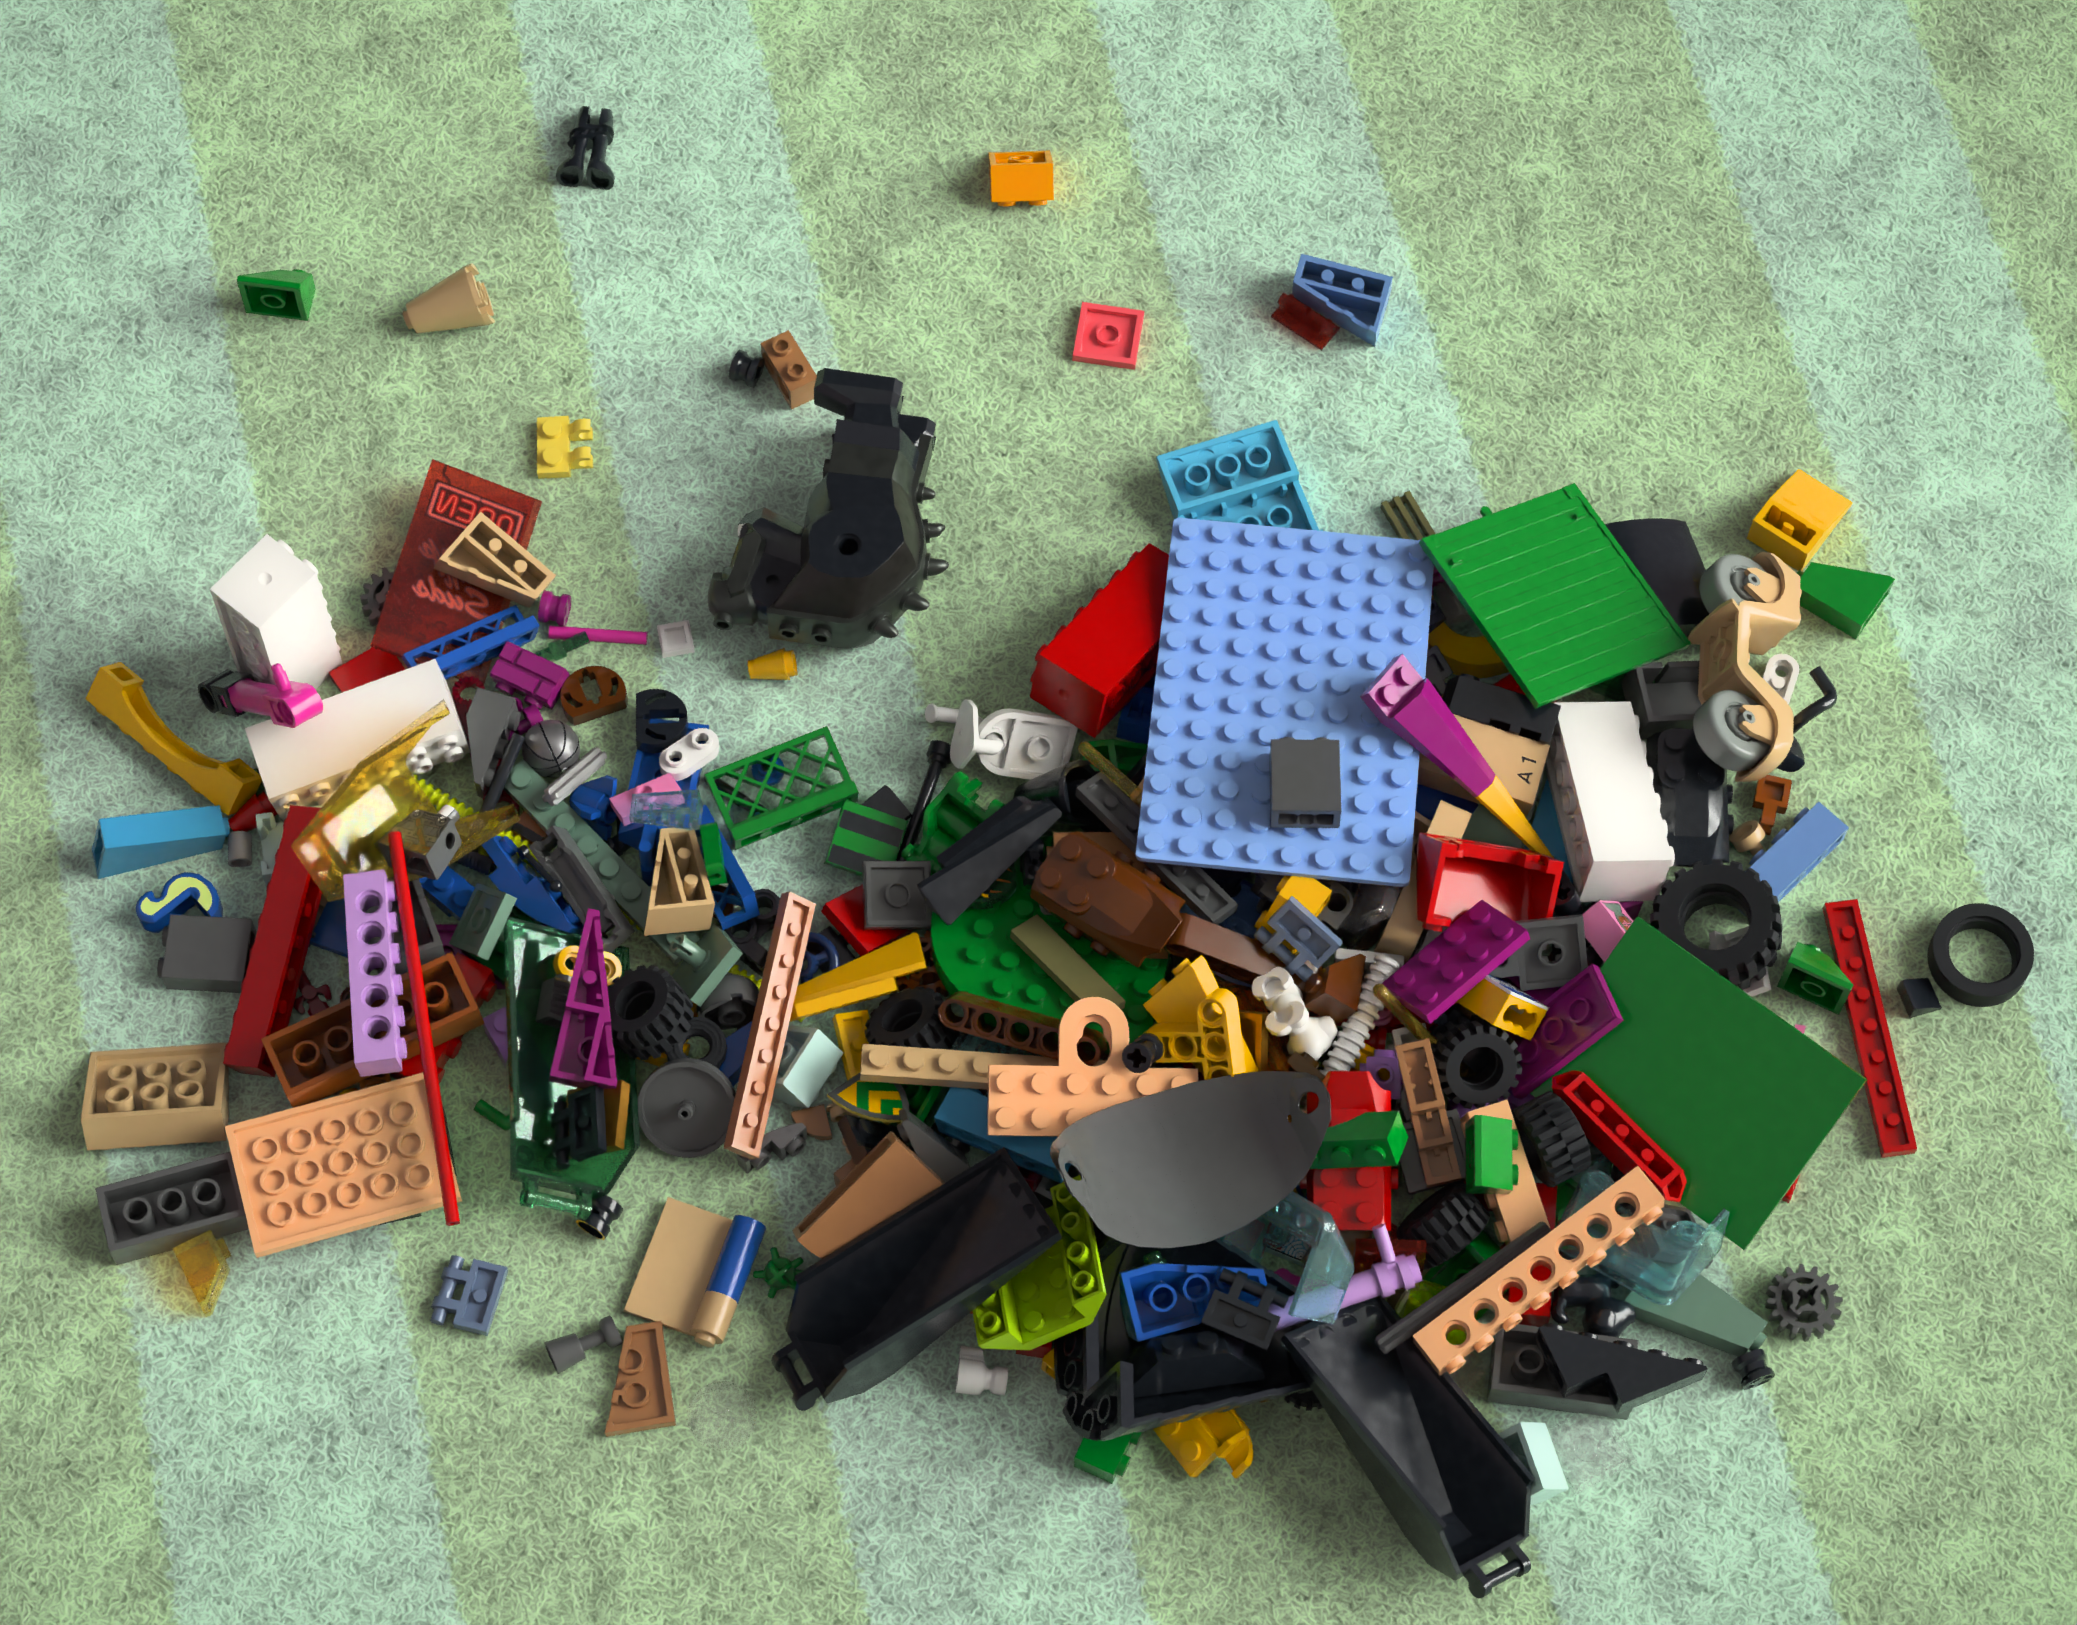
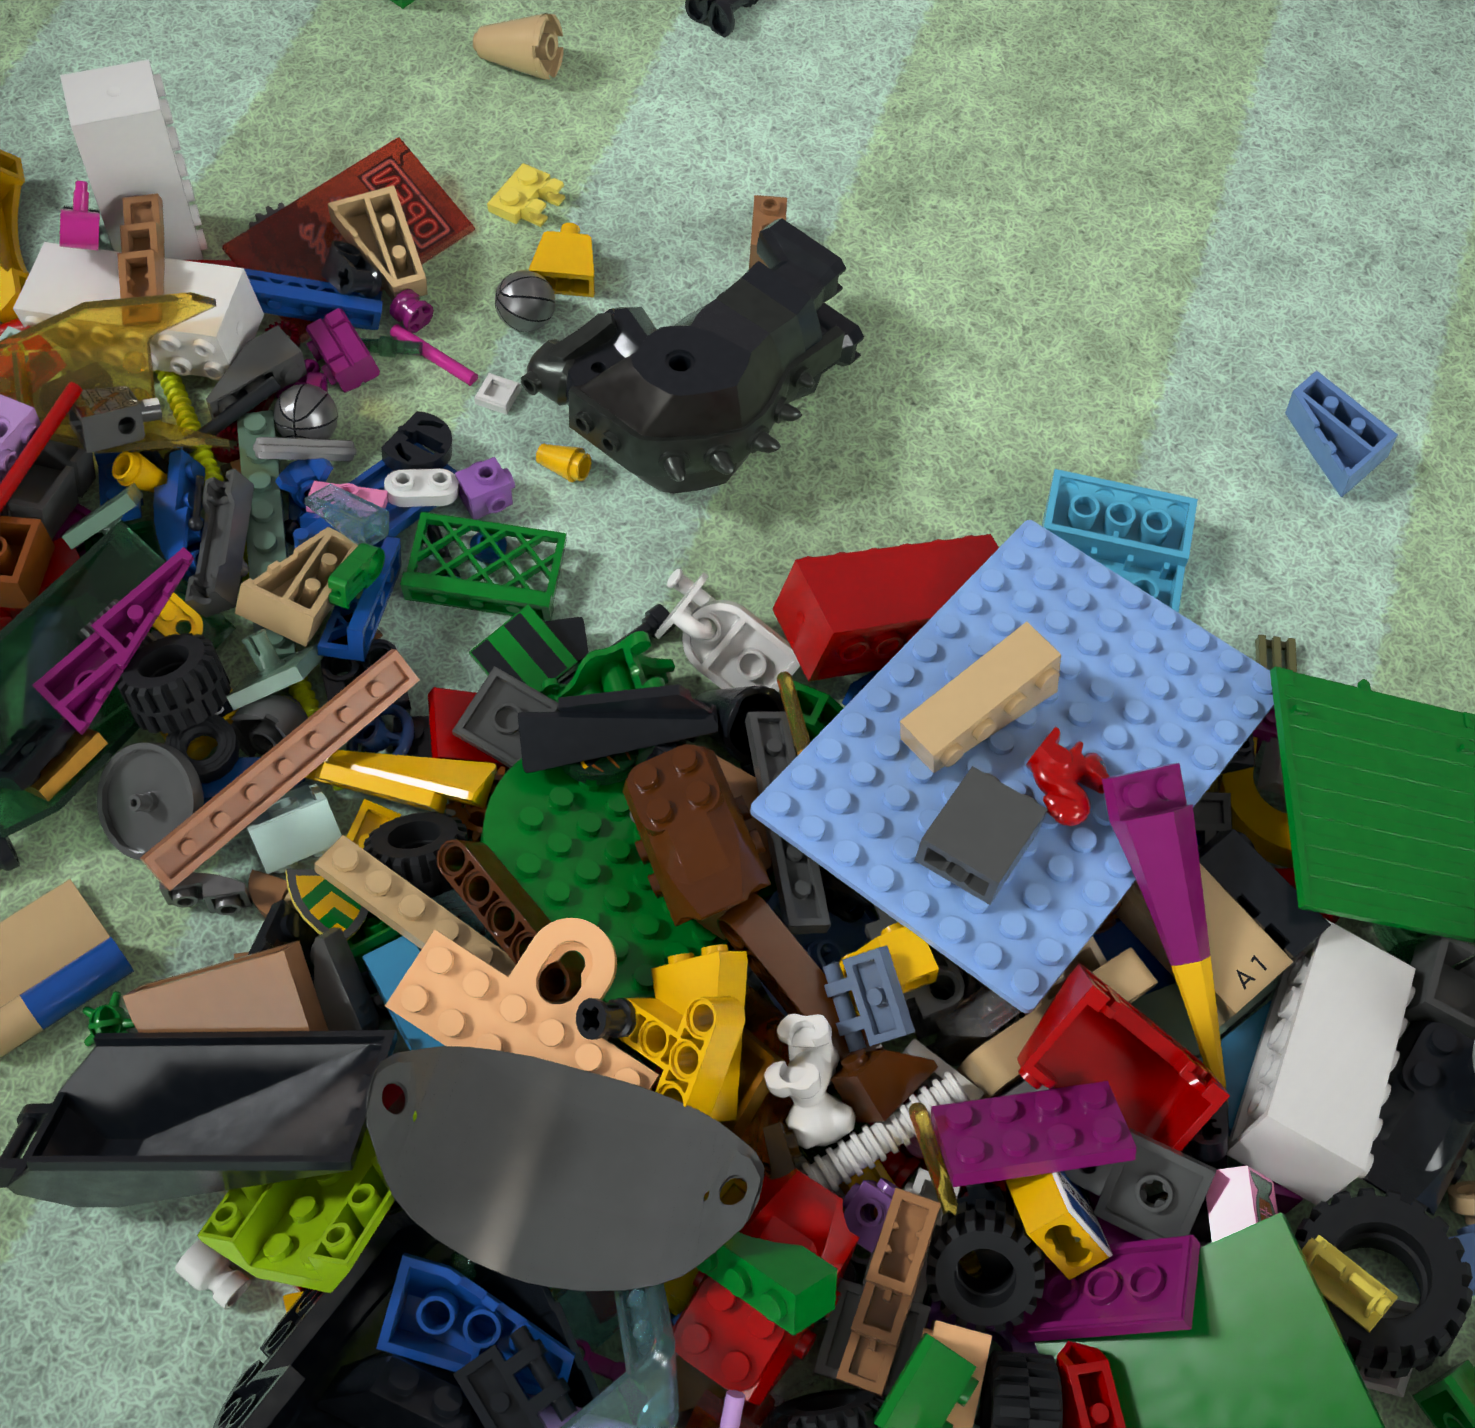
camera: 30 degrees right, 5 degrees down
reddish brown piece [560,666,628,726] -> none
black wheel [729,349,765,388] -> none
light orange slope [988,150,1054,207] -> none
olive tile [1010,914,1125,1024] -> none
coral tile [1072,302,1144,370] -> none
clear red hinge [1271,293,1340,351] -> none
none -> yellow cone [112,451,167,493]
none -> medium nougat slope [117,193,165,325]
none -> black piece [321,240,382,298]
none -> medium lavender brick [455,457,515,520]
none -> flat silver piece [495,270,555,332]
none -> yellow torso [529,223,595,297]
none -> tan wedge [900,622,1061,773]
none -> red animal [1026,726,1110,826]
none -> light yellow hinge [1302,1235,1398,1333]

